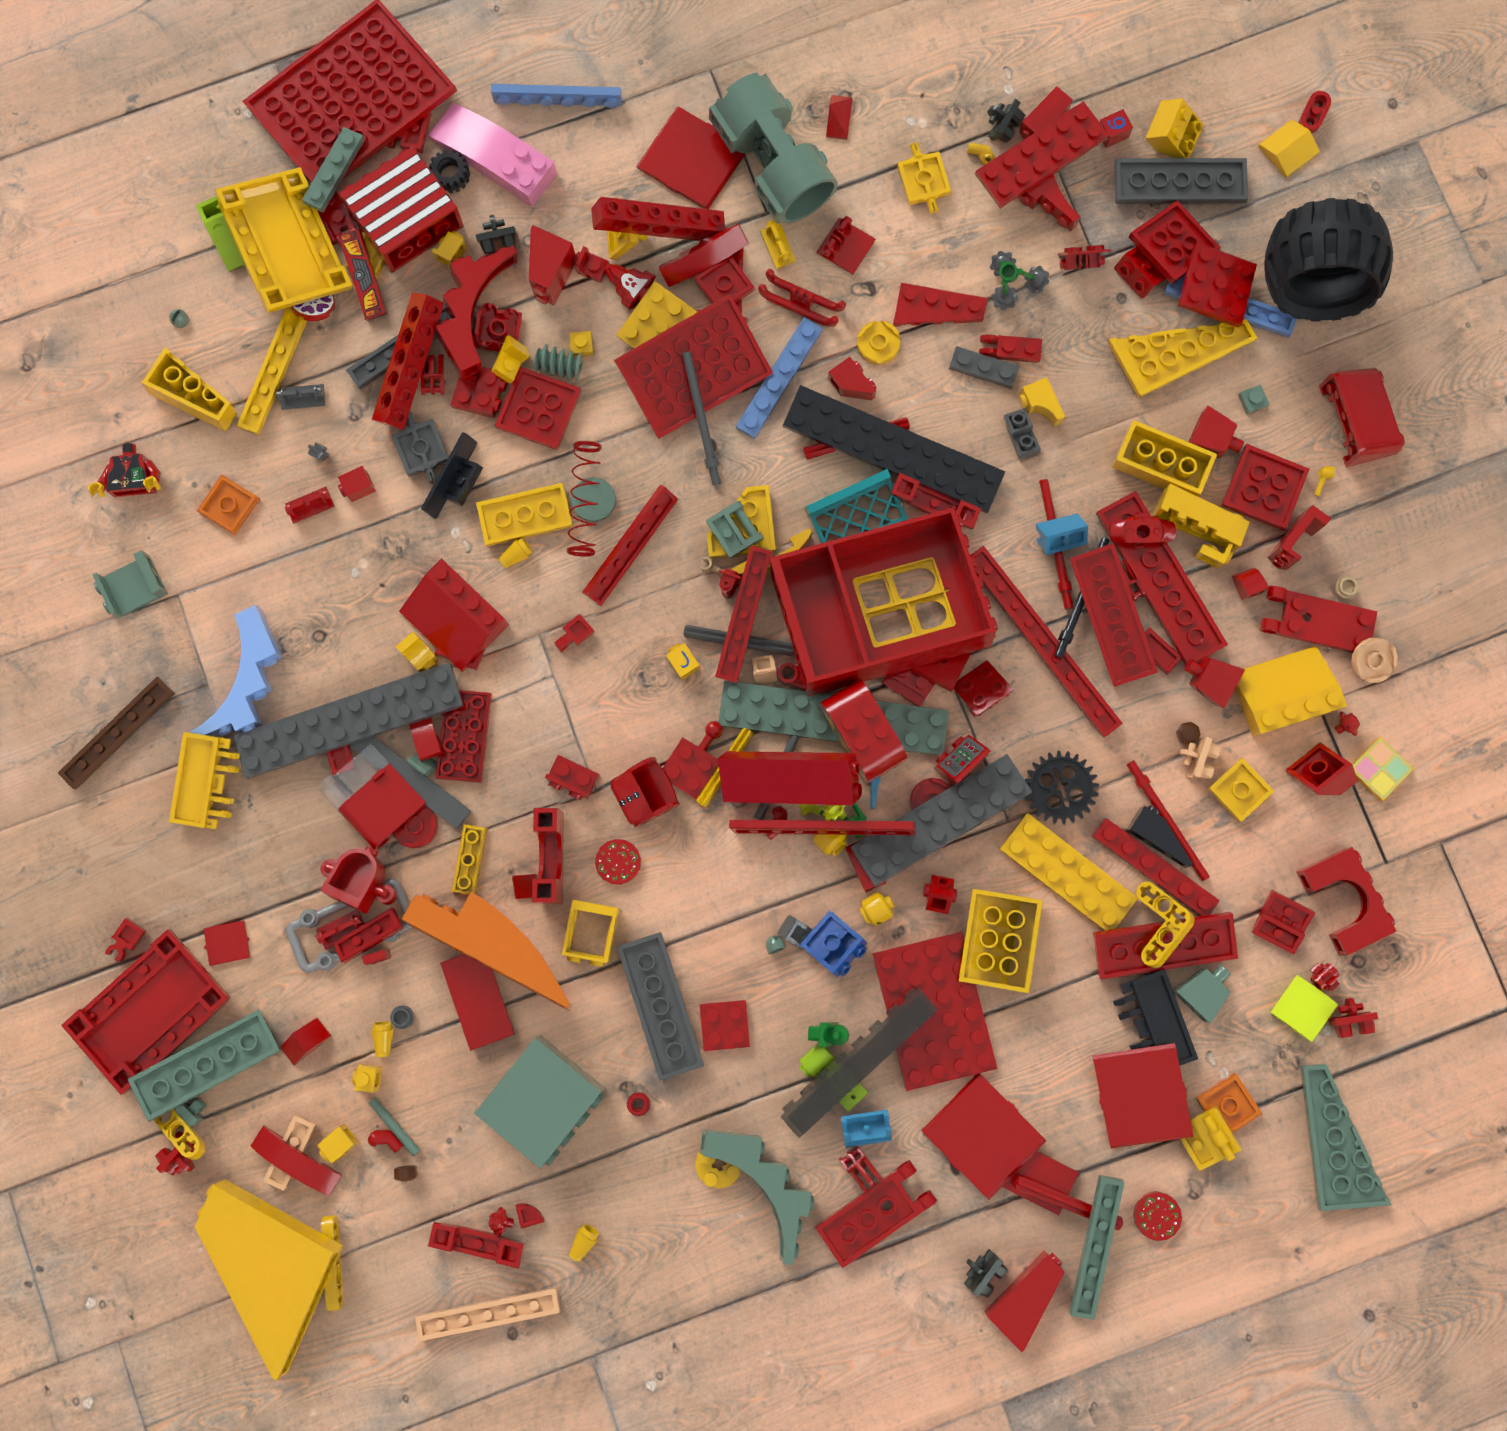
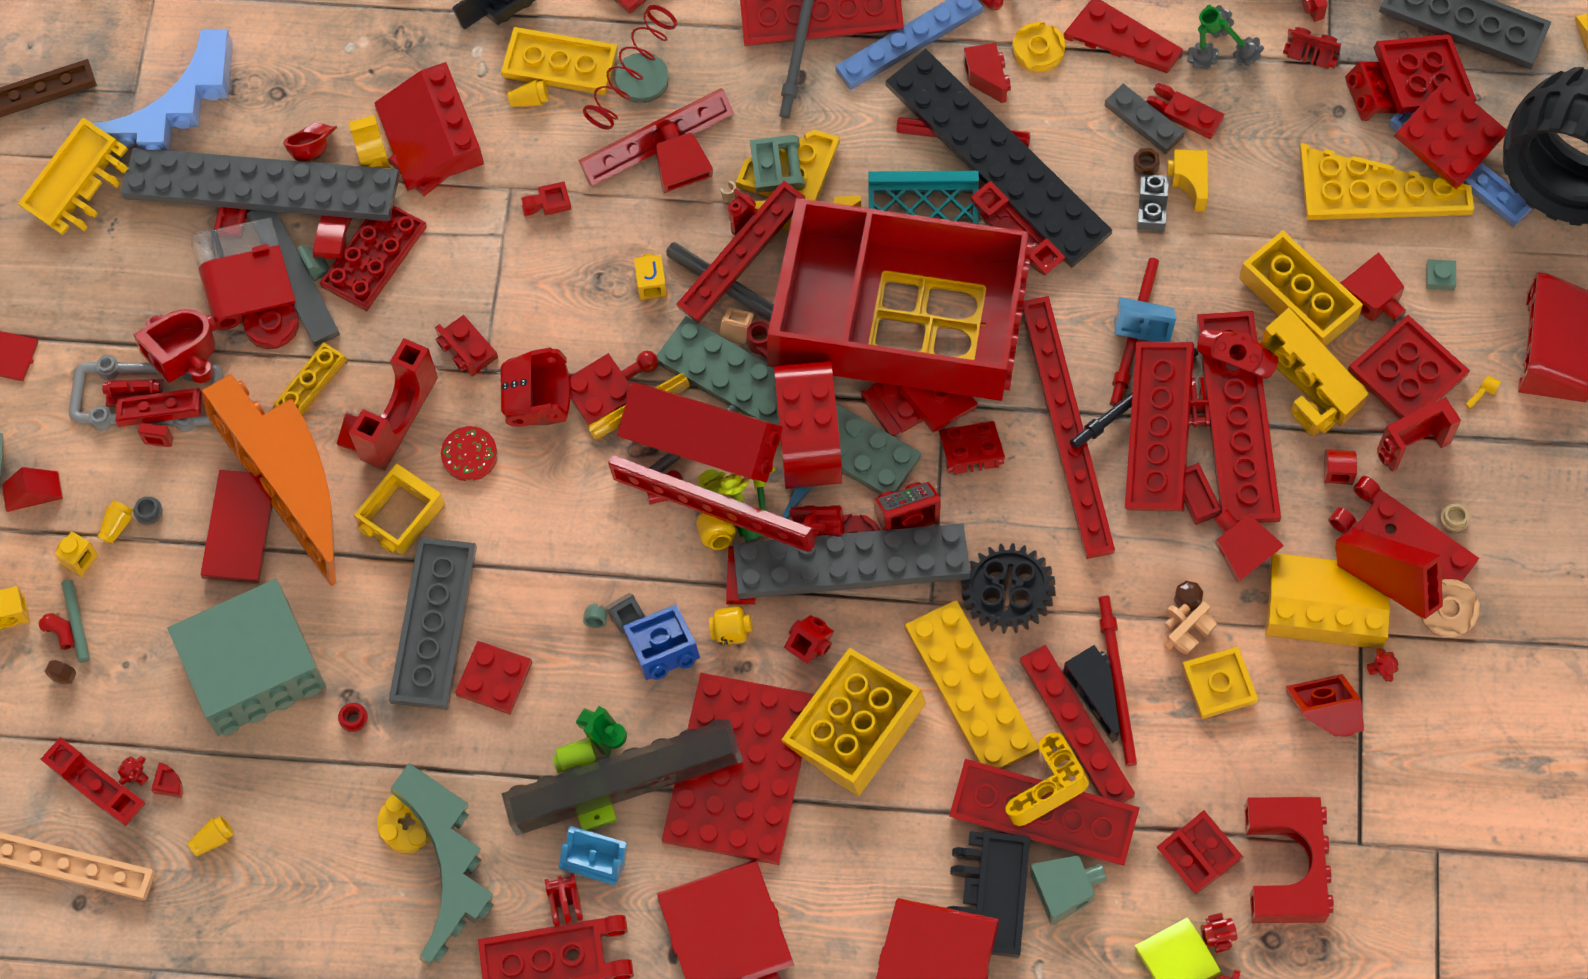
camera: 25 degrees right, 15 degrees down
tile [1352,737,1414,802] -> none
none -> red cap [283,123,337,162]
none -> red torso [656,123,713,193]
none -> red hips [789,505,844,539]
none -> reddish brown tile [1133,148,1160,175]
none -> red slope [1335,528,1443,619]

